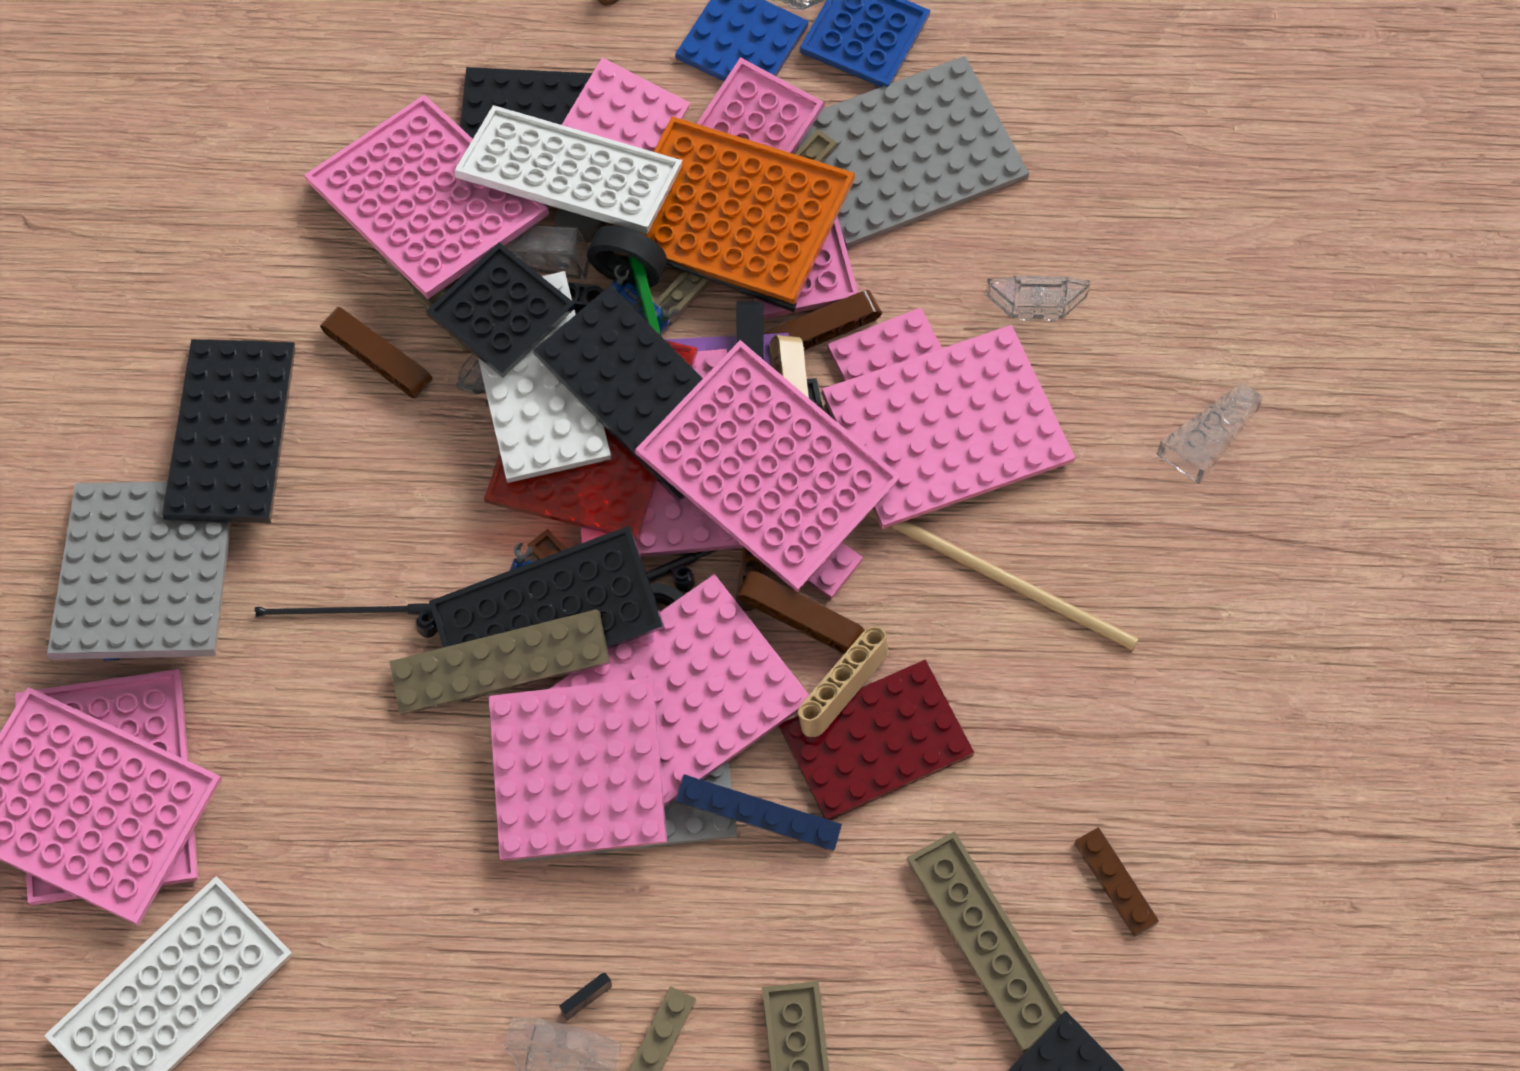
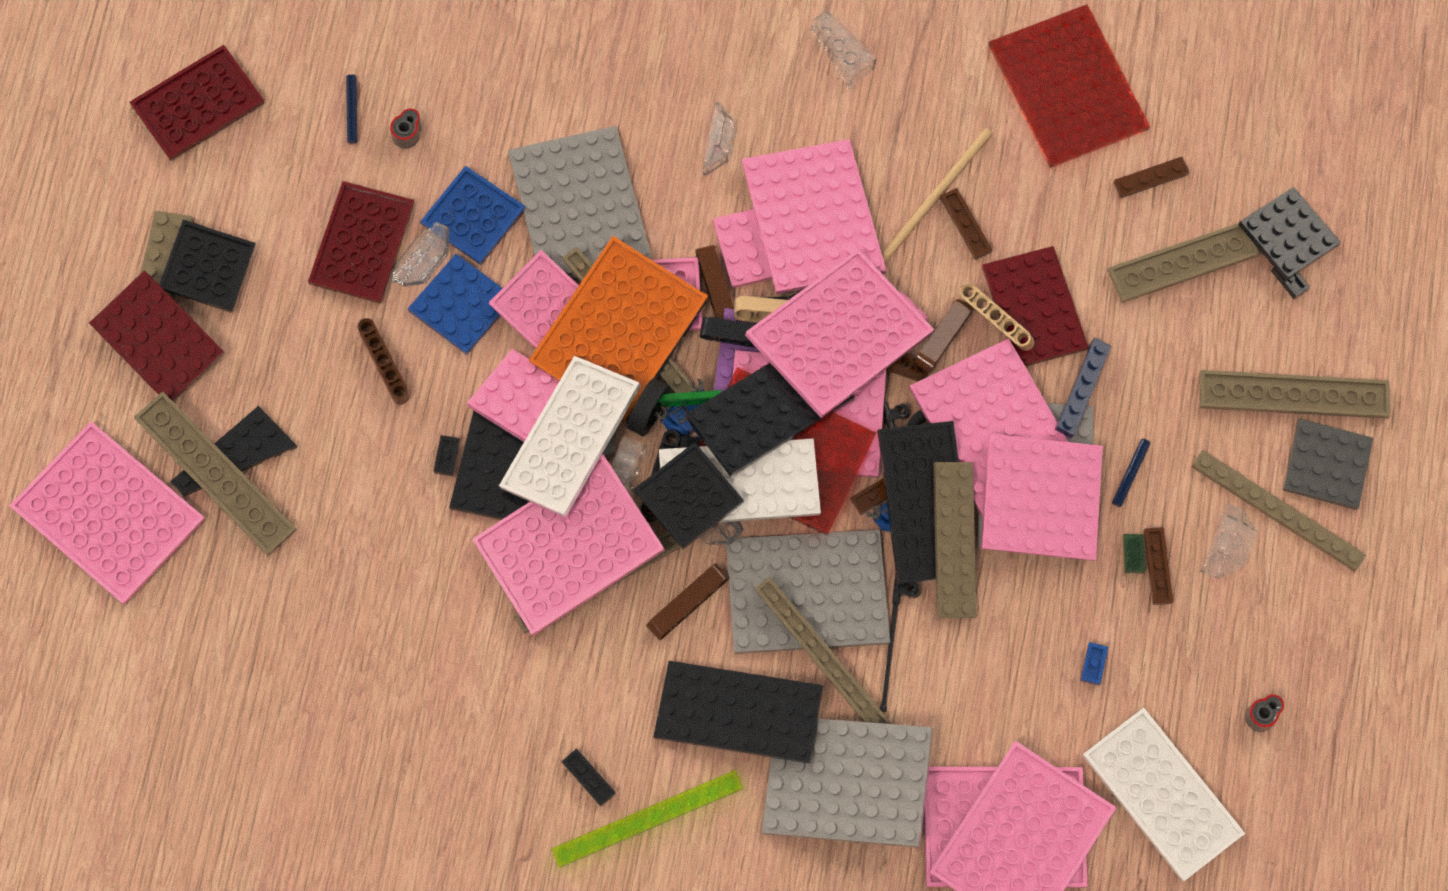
camera: 85 degrees left, 5 degrees up
black tile [560,973,612,1021] -> none
none -> black plate [434,435,460,477]
none -> clear neon green plate [551,770,743,868]
none -> black plate [561,748,616,807]
none -> light grey plate [726,530,890,654]
none -> dark tan plate [754,576,892,724]
none -> reddish brown plate [940,188,992,260]
none -> clear red plate [988,4,1150,168]
none -> blue plate [1080,642,1108,686]
none -> dark blue axle [1112,439,1151,507]
none -> clear green plate [1123,534,1145,574]
none -> reddish brown plate [1143,527,1173,605]

